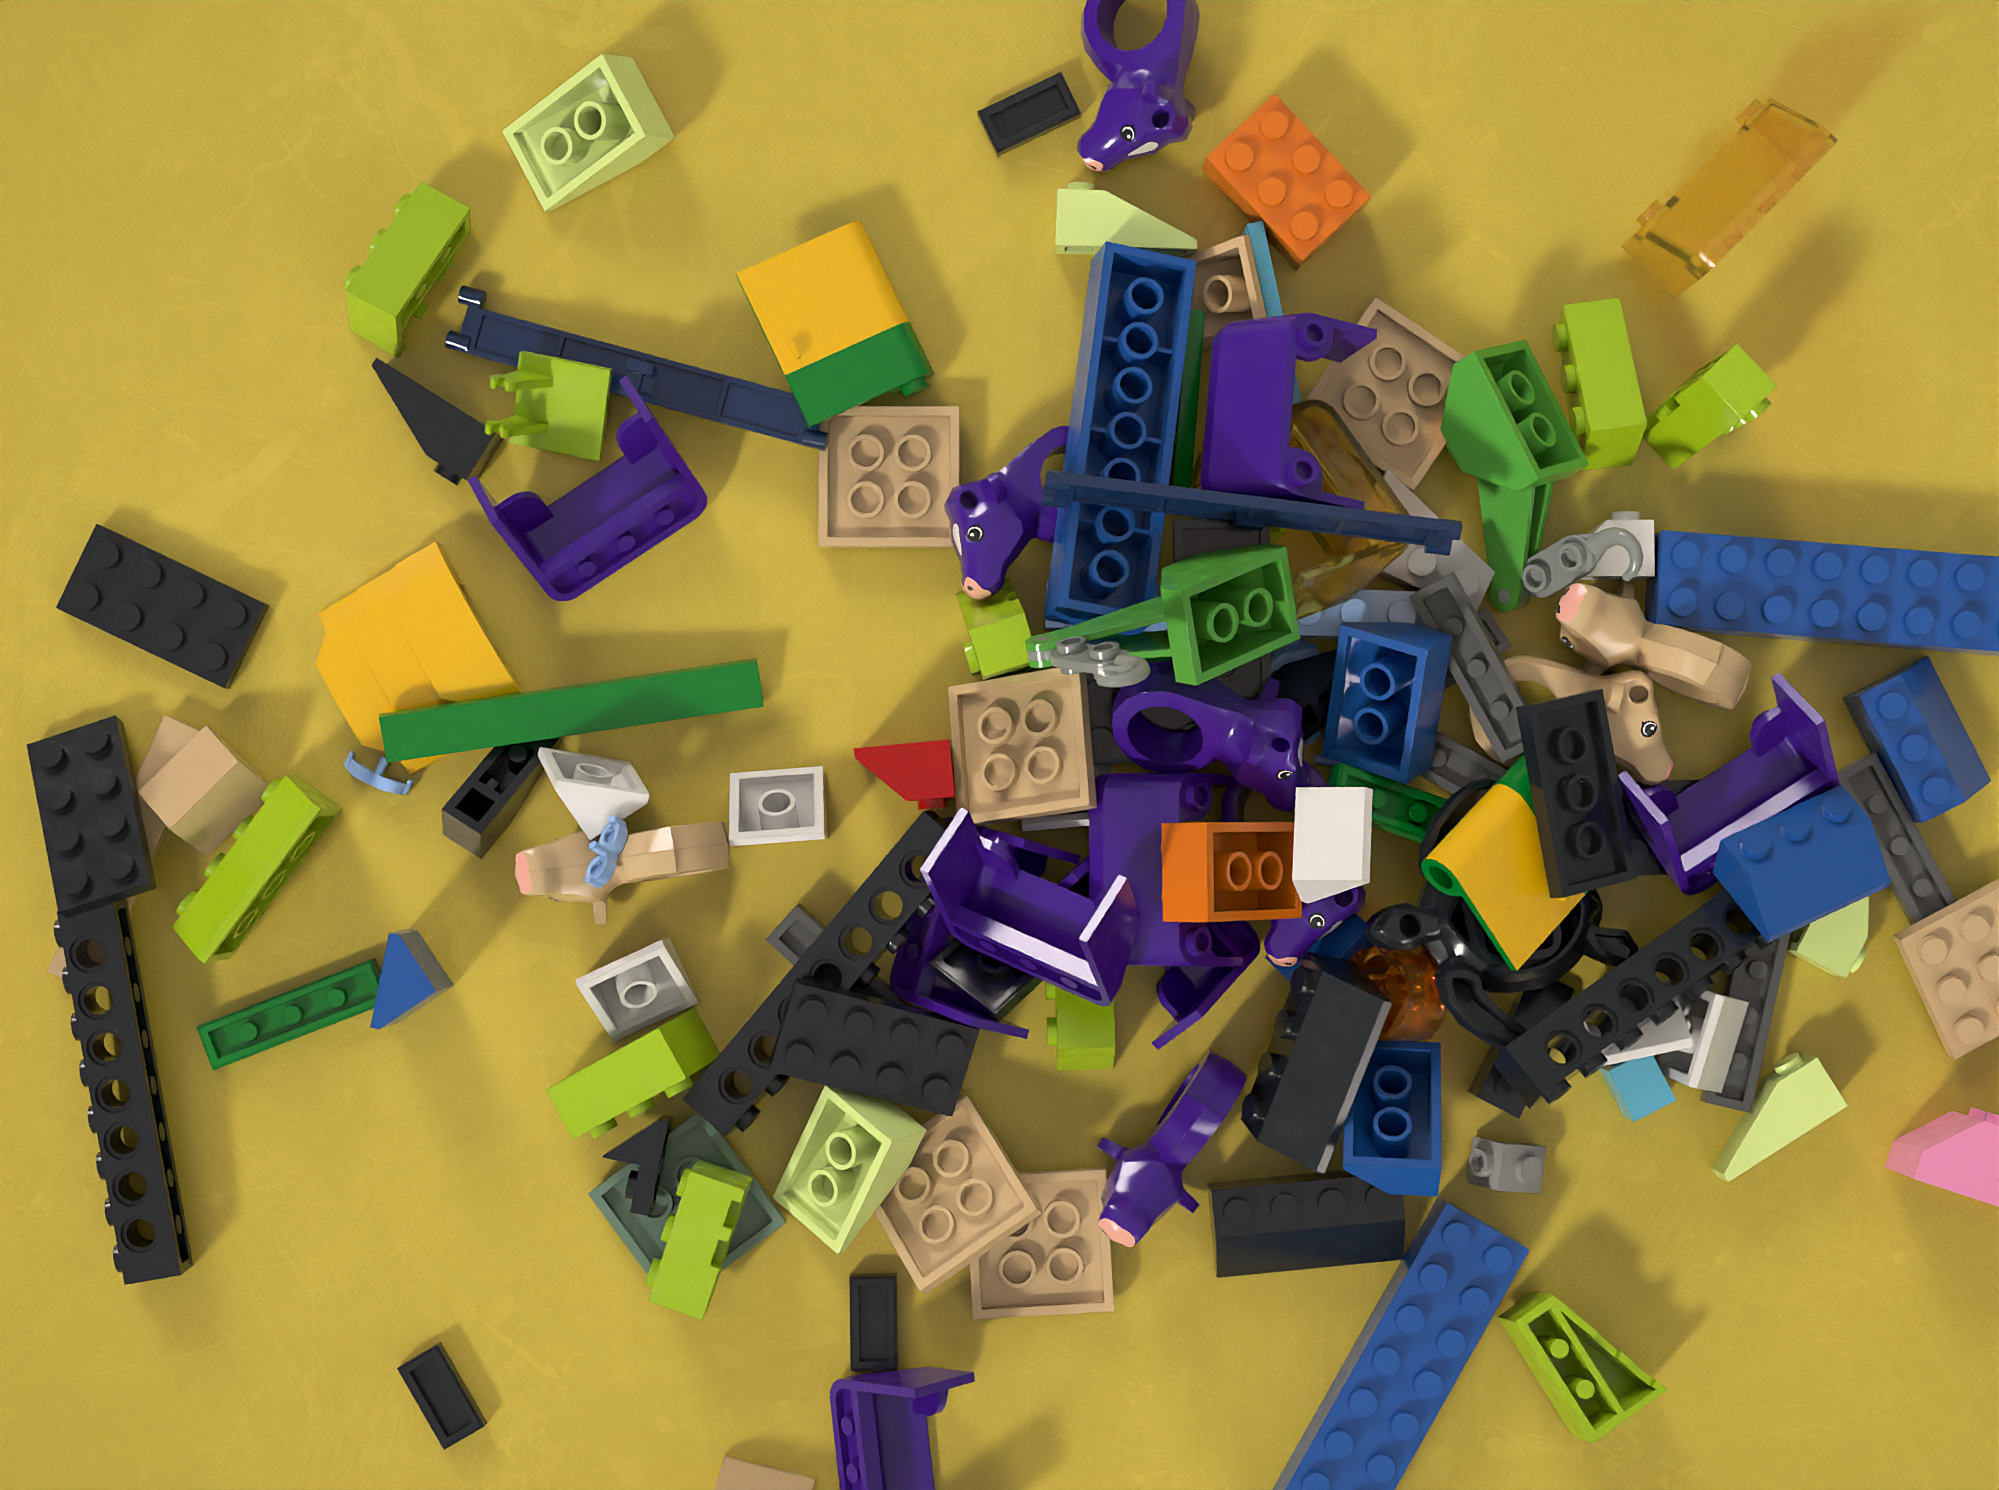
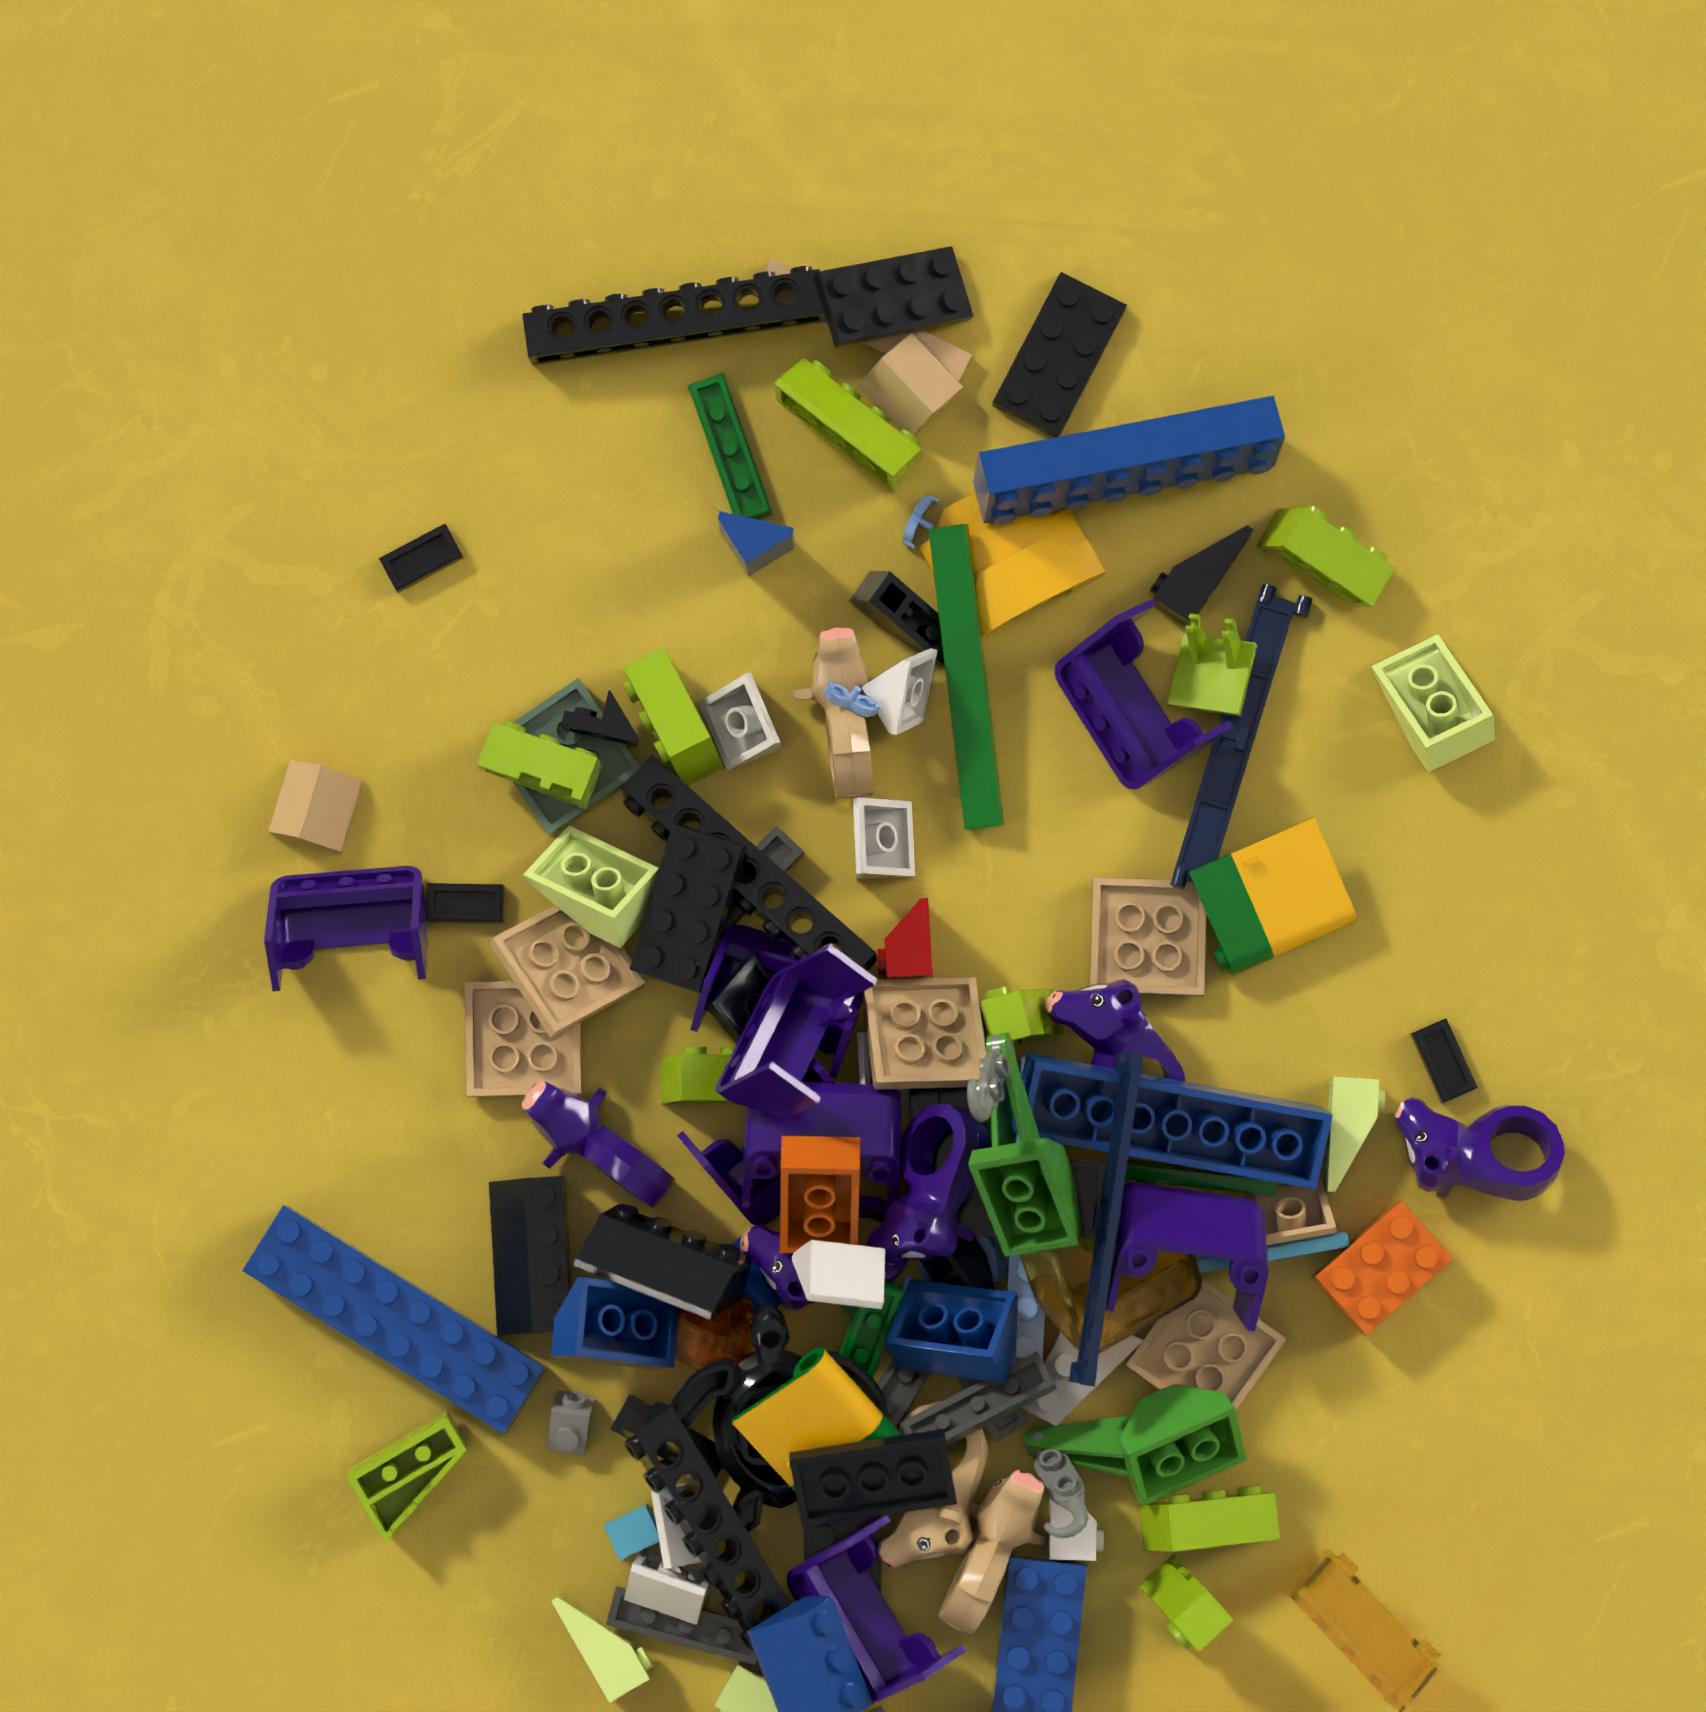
camera: 100 degrees right, 5 degrees down
none -> blue brick [973,396,1285,524]

